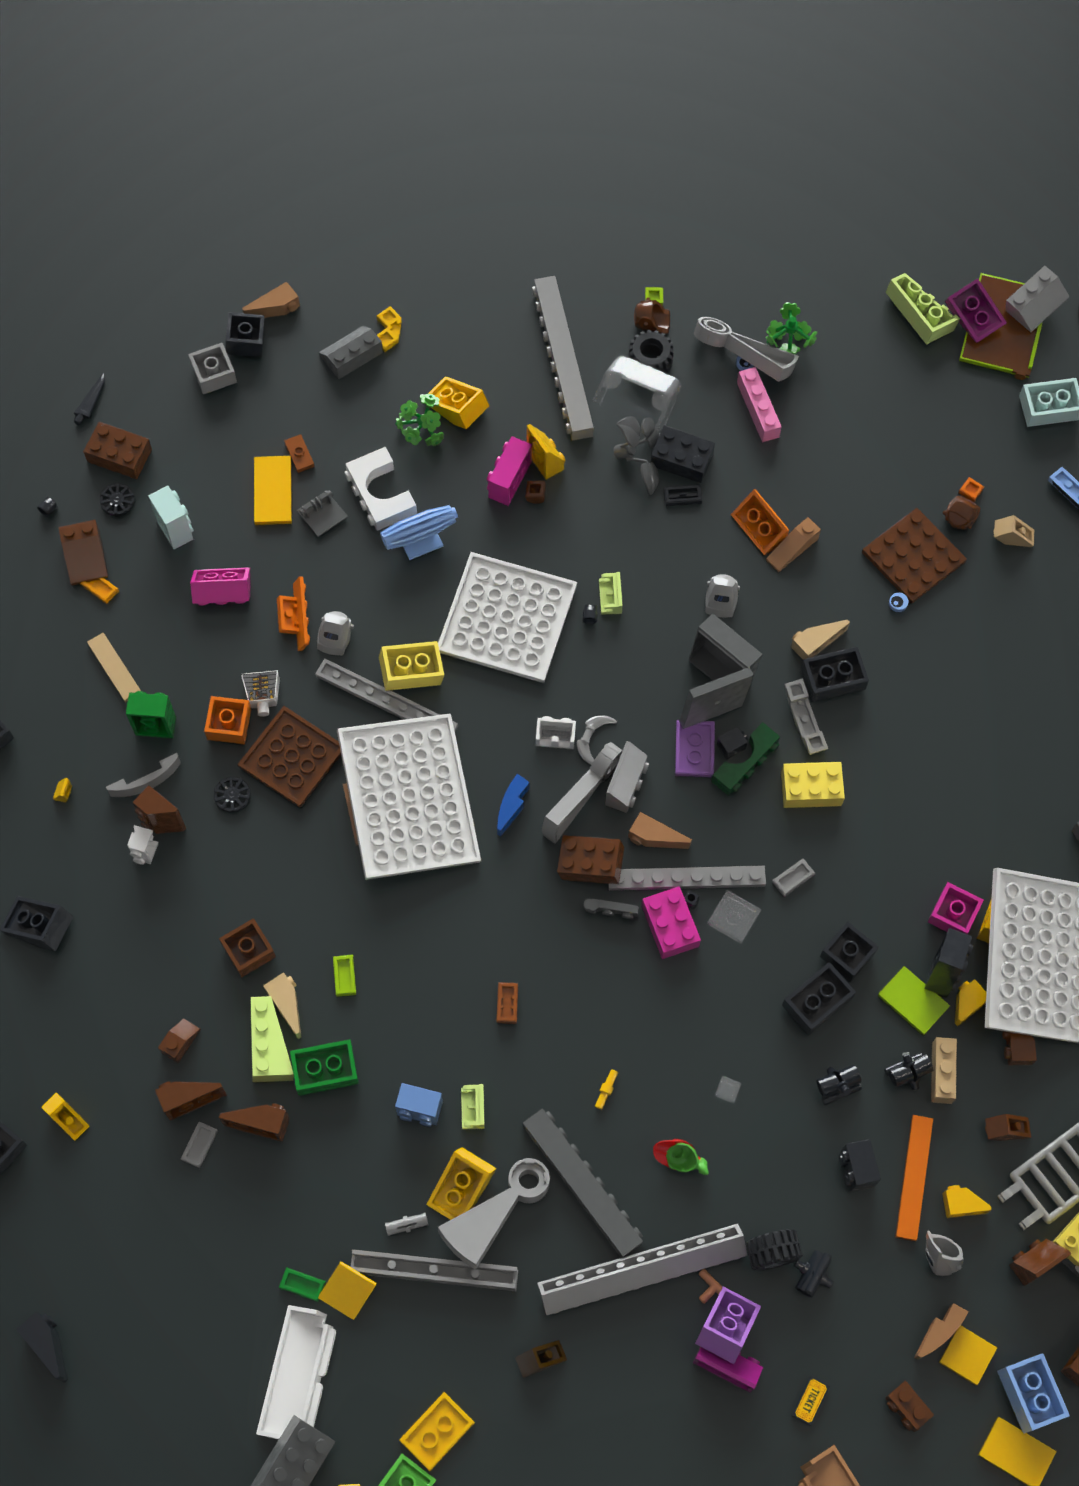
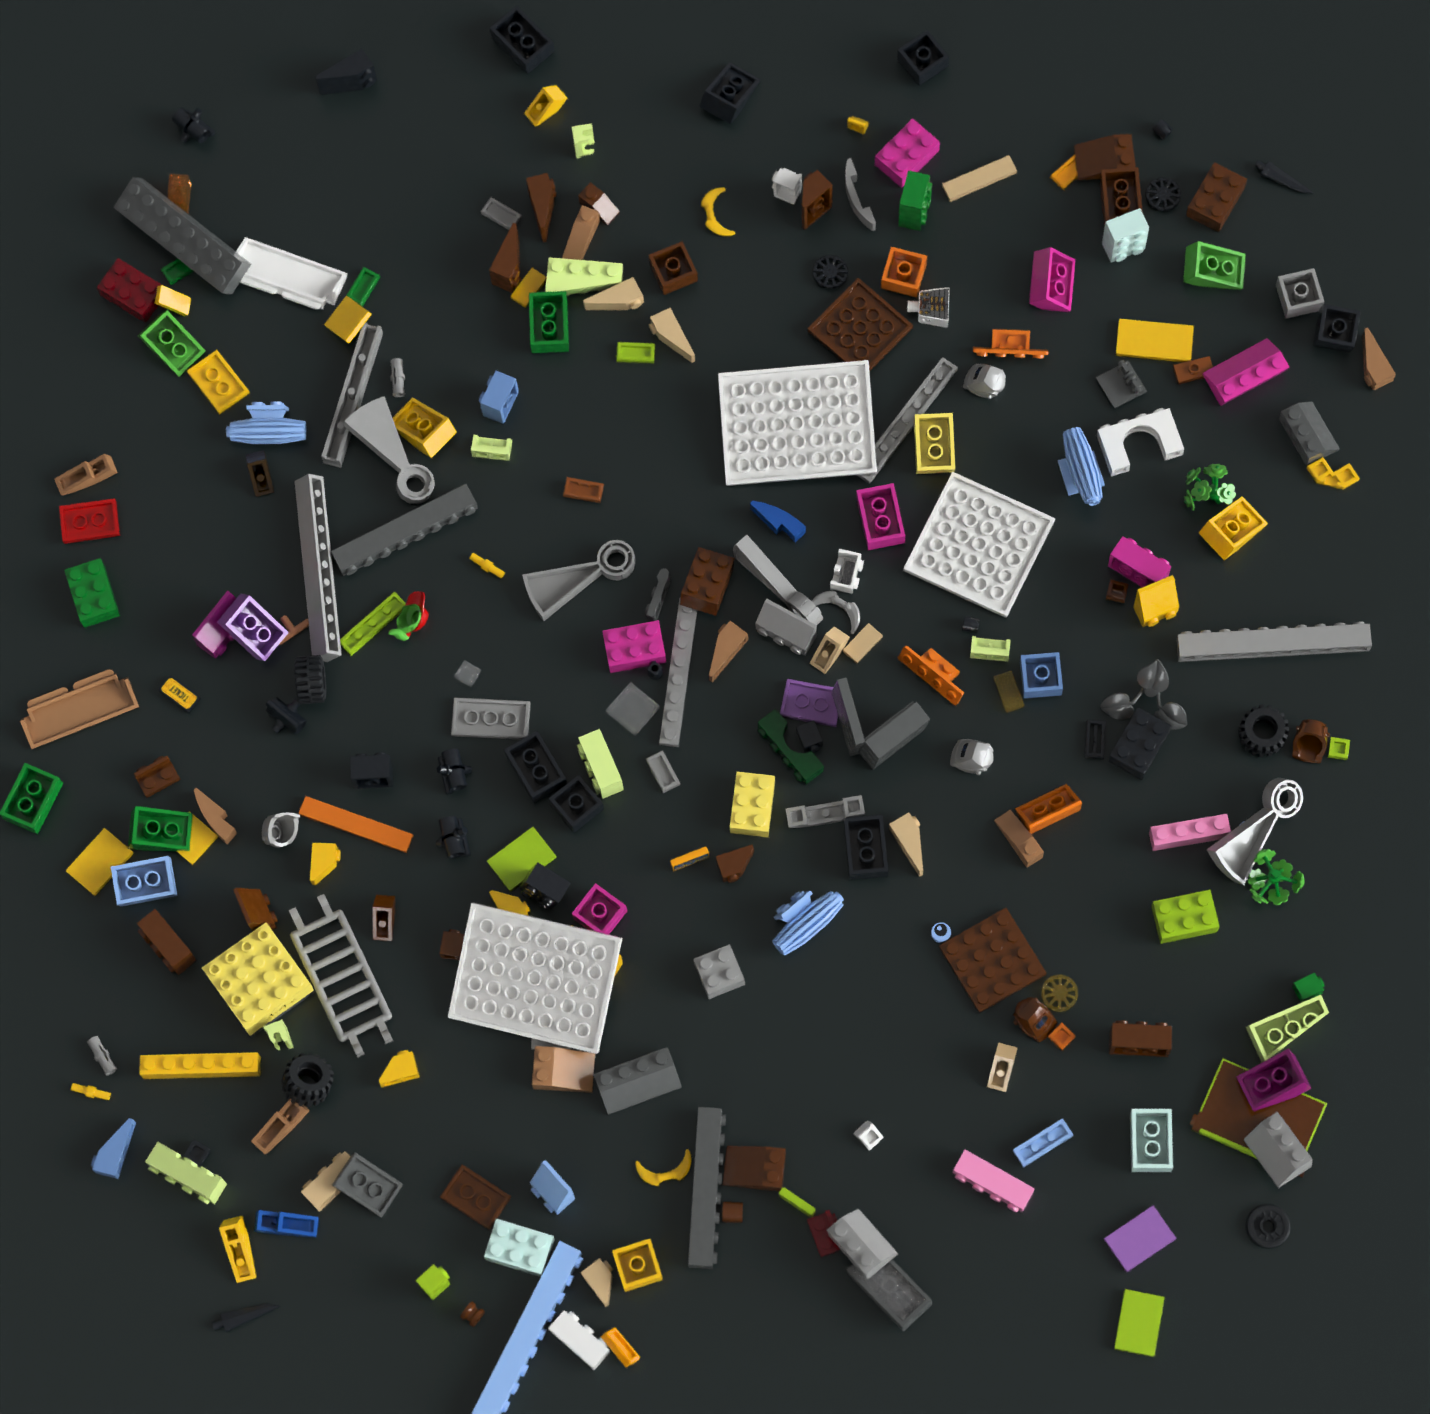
camera: 105 degrees right, 5 degrees up
clear windscreen [592,356,681,431] -> none
tan brick [931,1037,957,1104] -> none
none -> green slope [128,806,192,851]
none -> light blue plate [226,402,307,444]
none -> lime tile [340,591,406,656]
none -> light grey tile [451,698,531,740]
none -> yellow tile [511,268,547,308]
none -> light grey piece [523,540,636,621]
none -> medium nougat slope [562,205,600,260]
none -> yellowish green hinge [572,123,594,158]
none -> yellowish green brick [577,729,624,799]
none -> tan slope [649,308,695,363]
none -> light orange tile [670,847,709,871]
none -> light grey brick [694,944,745,999]
none -> yellow piece [701,187,735,236]
none -> reddish brown slope [716,844,754,883]
none -> light blue plate [772,891,844,956]
none -> tan slope [810,627,850,674]
none -> tan tile [843,623,883,664]
none -> dark pink brick [856,483,905,550]
none -> dark pink brick [875,119,940,188]
none -> orange bracket [898,645,964,706]
none -> clear yellow tile [993,671,1024,713]
none -> medium blue brick [1020,652,1063,699]
none -> clear yellow wheel [1041,974,1078,1011]
none -> reddish brown brick [1100,167,1143,228]
none -> reddish brown brick [1109,1020,1172,1057]
none -> lime brick [1151,890,1220,944]
none -> bright green slope [1183,241,1246,290]
none -> dark pink slope [1202,338,1289,406]
none -> green brick [1292,972,1325,1003]

